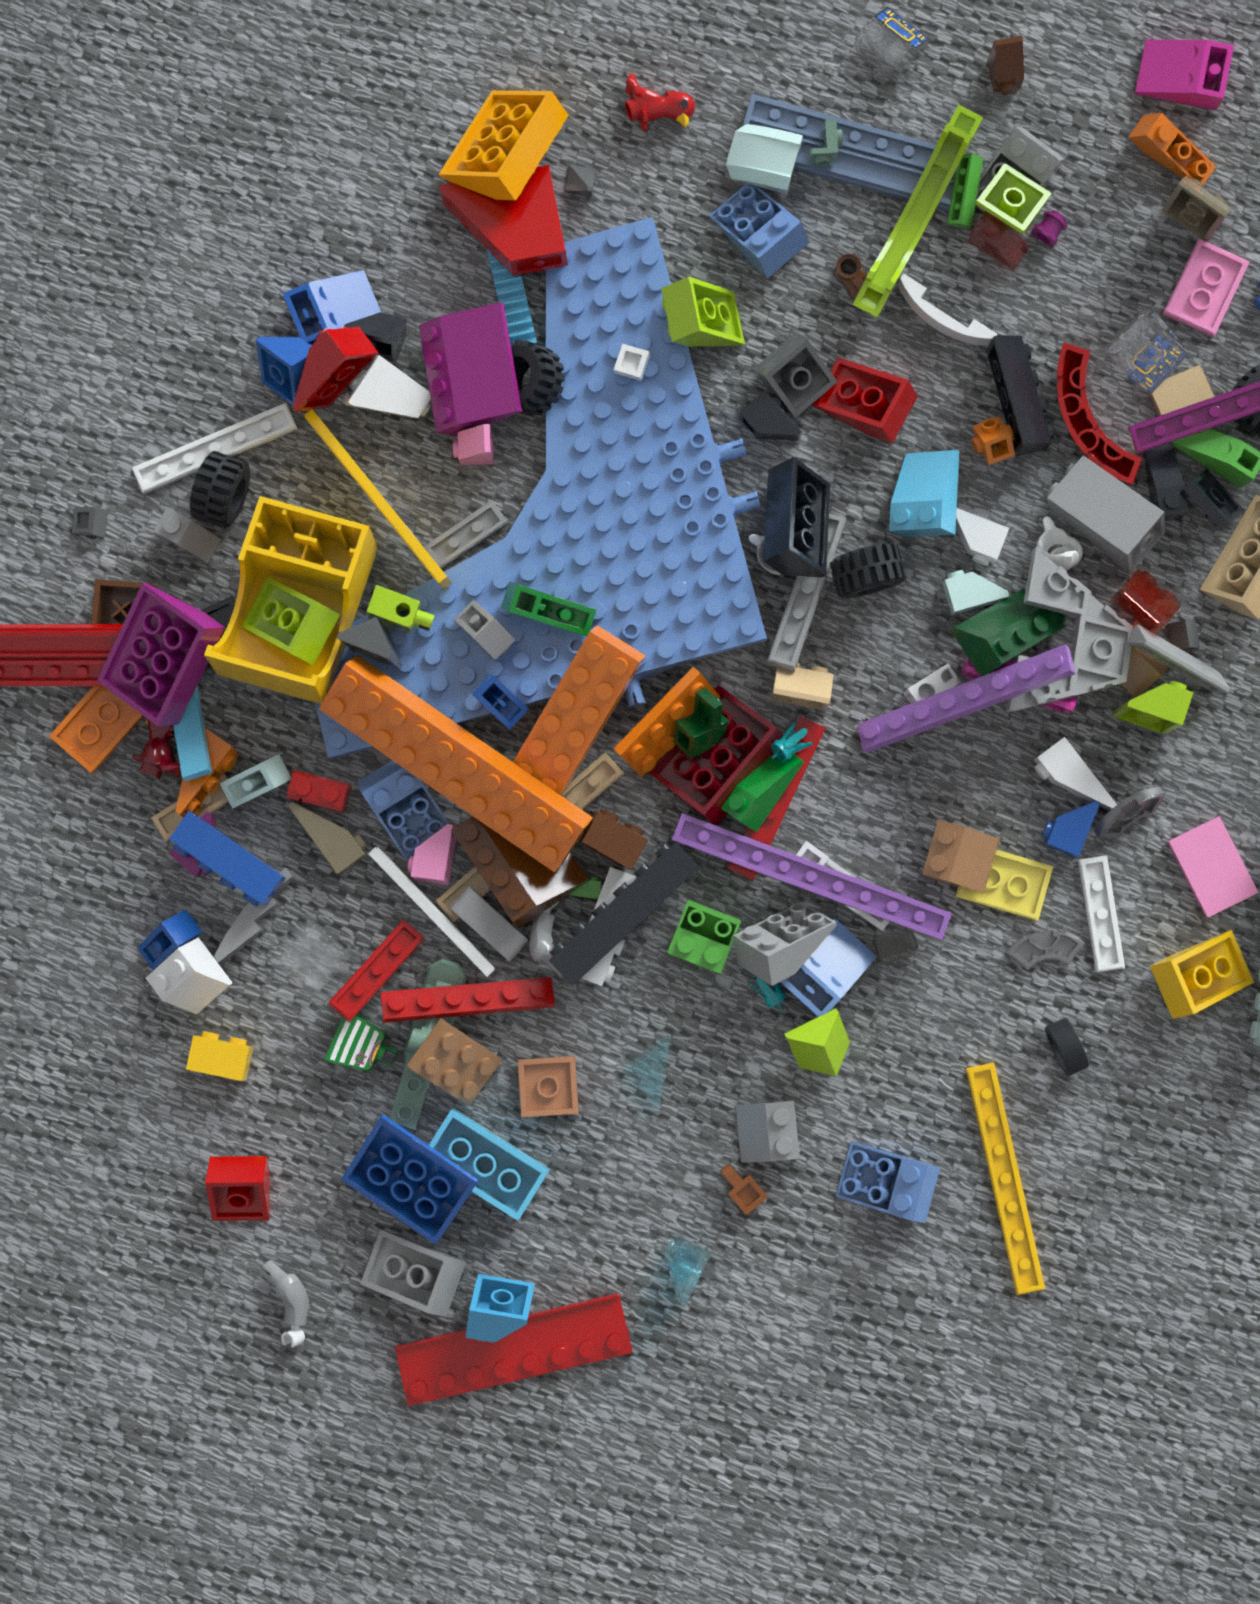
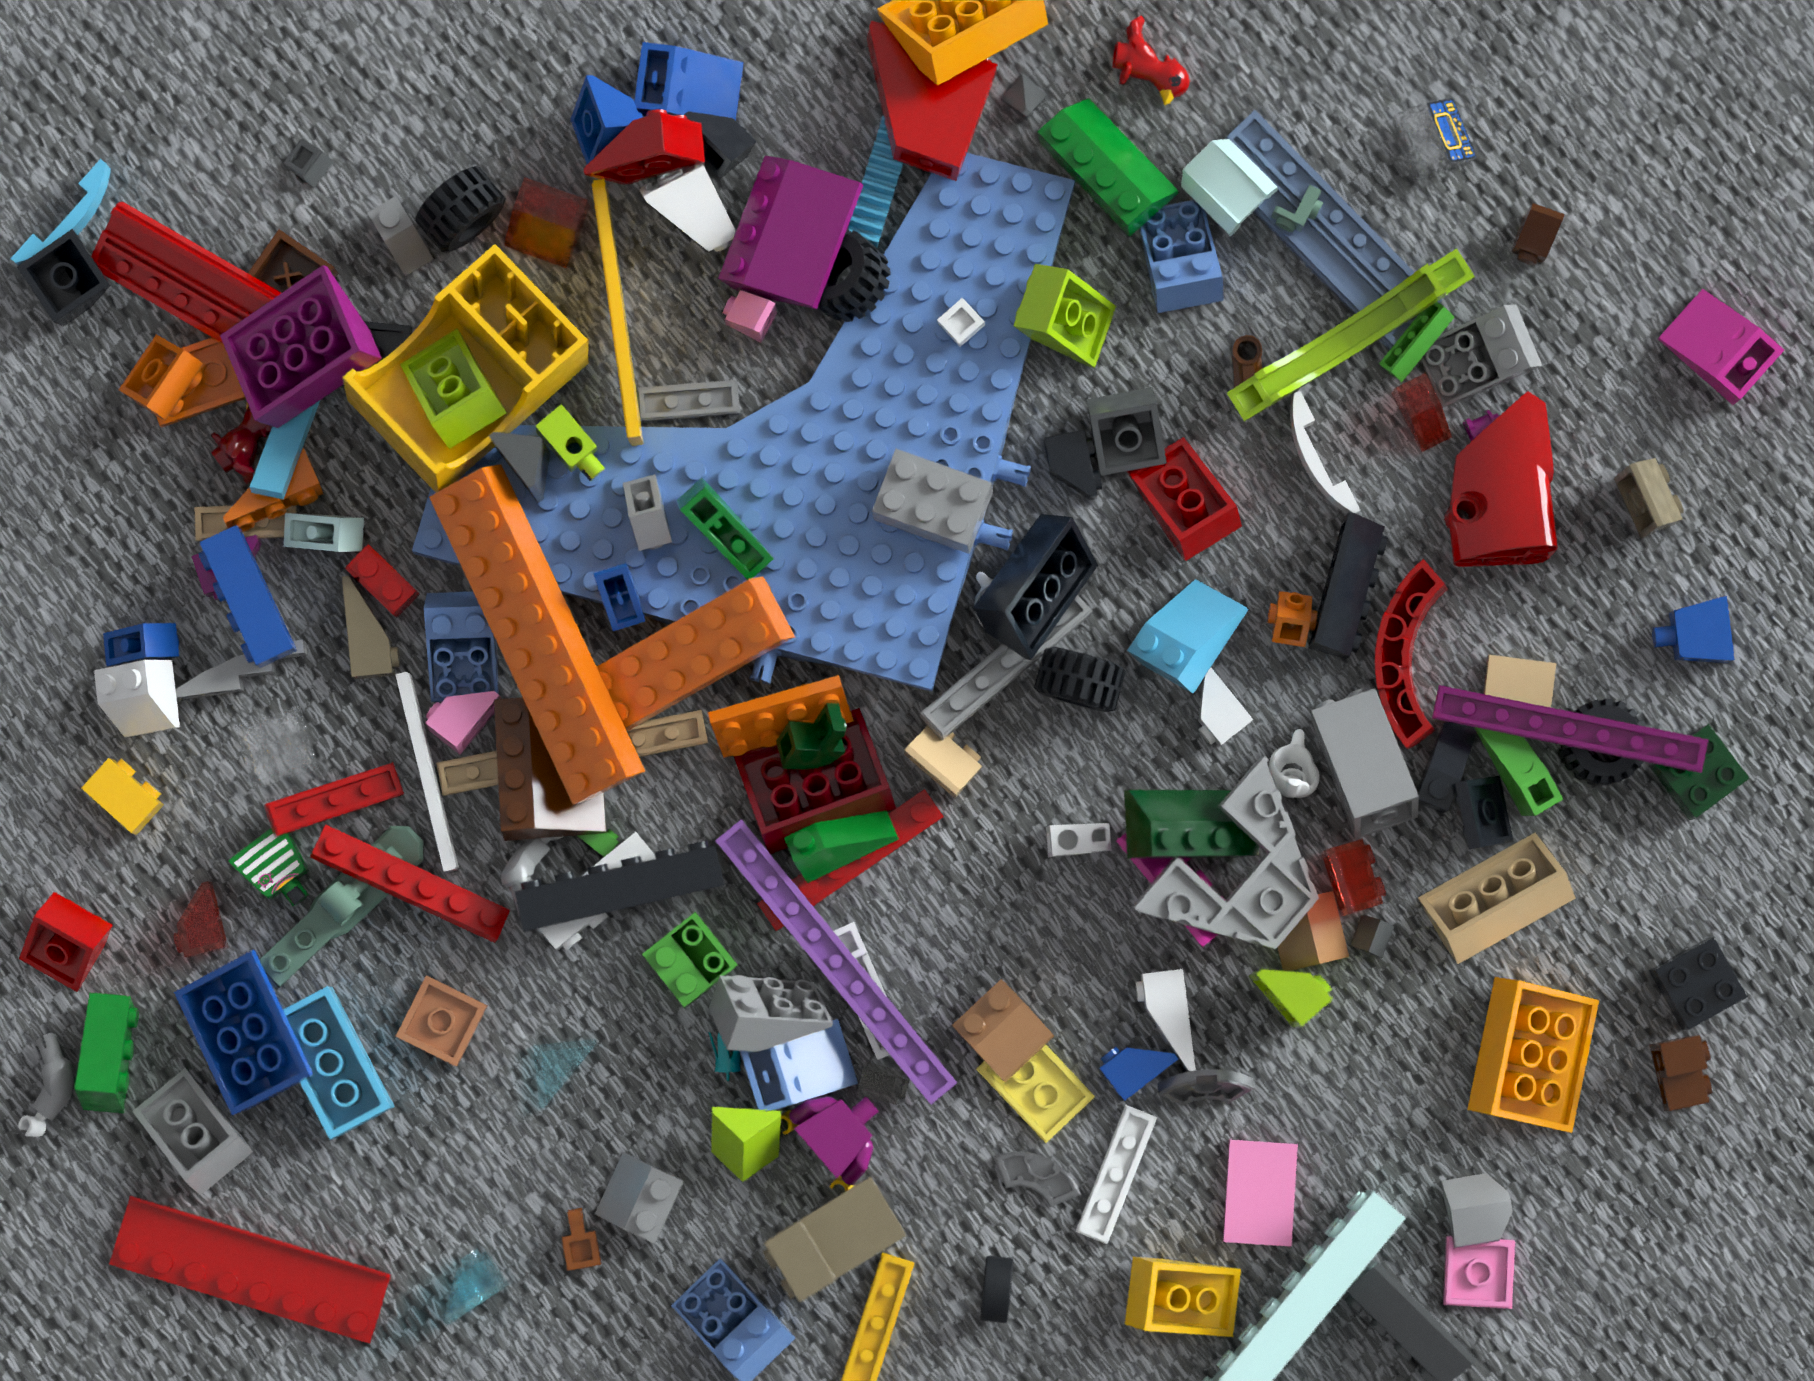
camera: 20 degrees right, 0 degrees up
white tile [132,403,298,494] -> none
medium nougat plate [407,1018,502,1106] -> none
light grey beam [450,886,529,962] -> none
dark azure slope [466,1274,535,1343] -> none
reddish brown brick [578,809,648,870] -> none
teal piece [771,721,813,762] -> none
medium lavender plate [857,645,1076,753] -> none
light aqua slope [942,570,1009,615] -> none
lime slope [975,163,1052,234] -> none
clear slope [1103,311,1190,394] -> none
orange slope [1128,113,1216,185] -> none
light grey slope [1128,625,1230,693] -> none
bright pink tile [1163,238,1249,337] -> none
none -> green wedge [74,993,139,1113]
none -> orange brick [119,334,204,421]
none -> clear red slope [174,881,229,958]
none -> clear red slope [504,177,590,269]
none -> dark tan brick [762,1176,907,1302]
none -> magenta torso [781,1096,879,1191]
none -> light grey brick [872,449,993,554]
none -> green slope [1037,98,1179,237]
none -> red panel [1444,391,1558,567]

